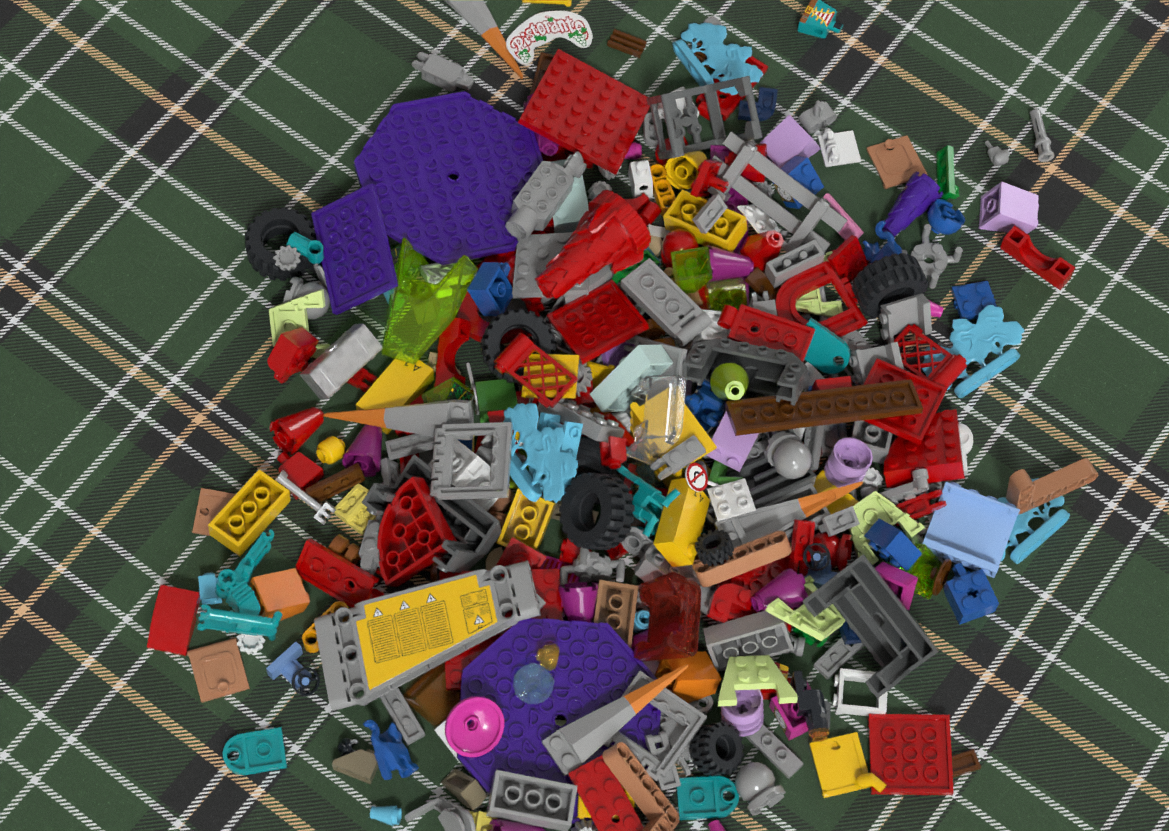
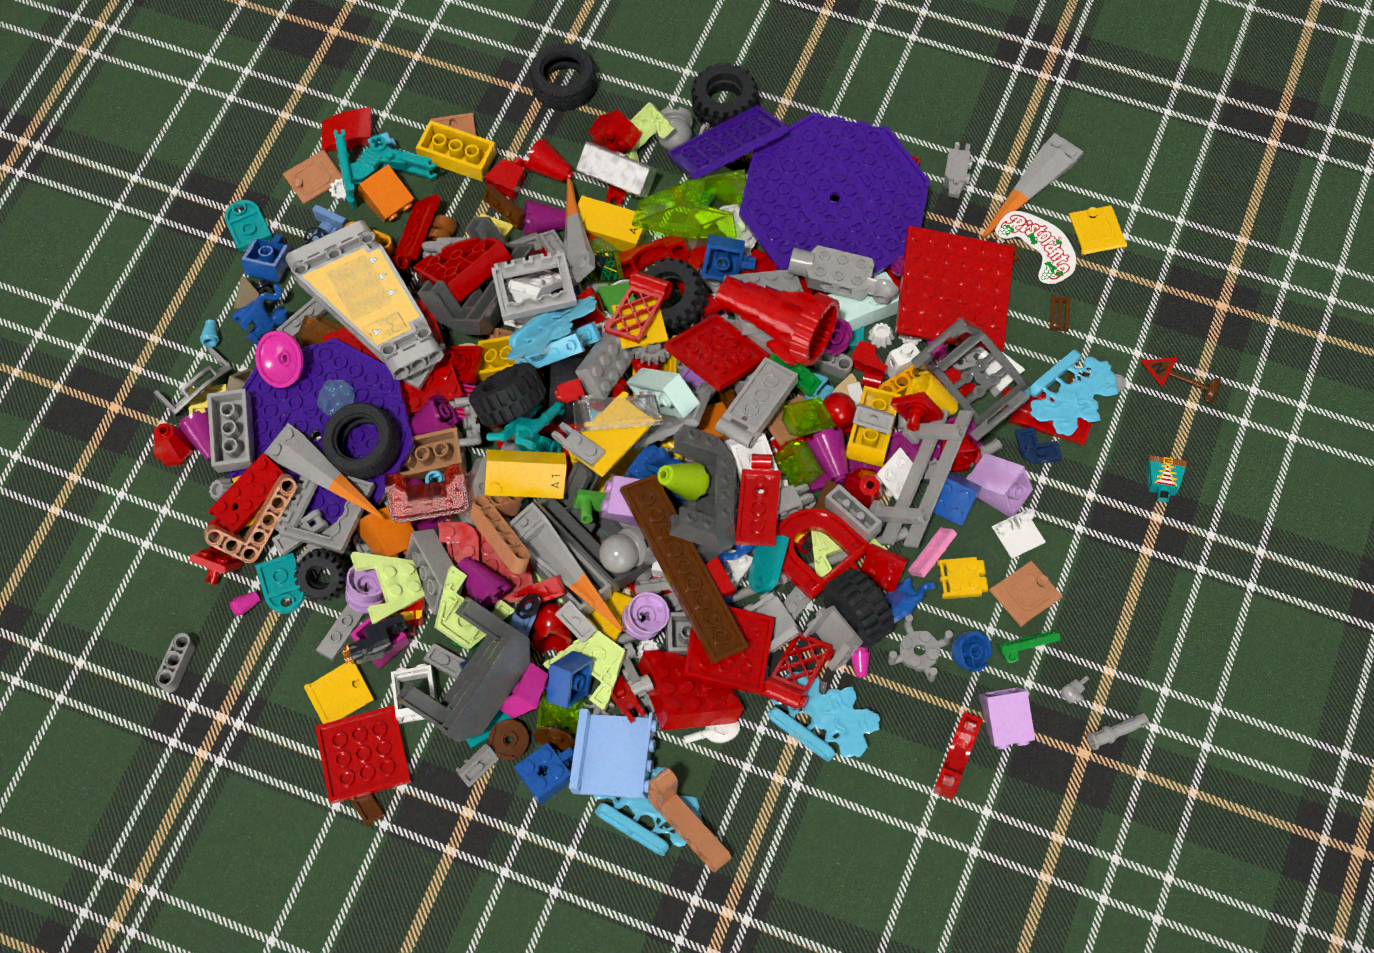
camera: 80 degrees right, 0 degrees up
light grey piece [273,245,301,271] -> none
light grey hinge [275,470,336,525] -> none
teal piece [286,232,324,264] -> none
yellow head [316,436,346,465] -> none
clear yellow cone [536,643,559,671] -> none
piece [685,463,719,492] -> none
black tyre [695,529,734,566] -> none
white hinge [707,478,756,521] -> none
light grey tile [735,762,786,816] -> none
light grey beam [798,100,837,134] -> none
yellow arm [856,773,886,792] -> none
dark purple cone [882,171,943,237] -> none
blue plate [951,281,997,320] -> none
none -> blue hinge [241,234,291,282]
none -> black tyre [322,402,400,479]
none -> light grey plate [456,743,499,788]
none -> reddish brown plate [489,719,529,760]
none -> black tyre [530,43,597,110]
none -> yellow plate [937,557,988,599]

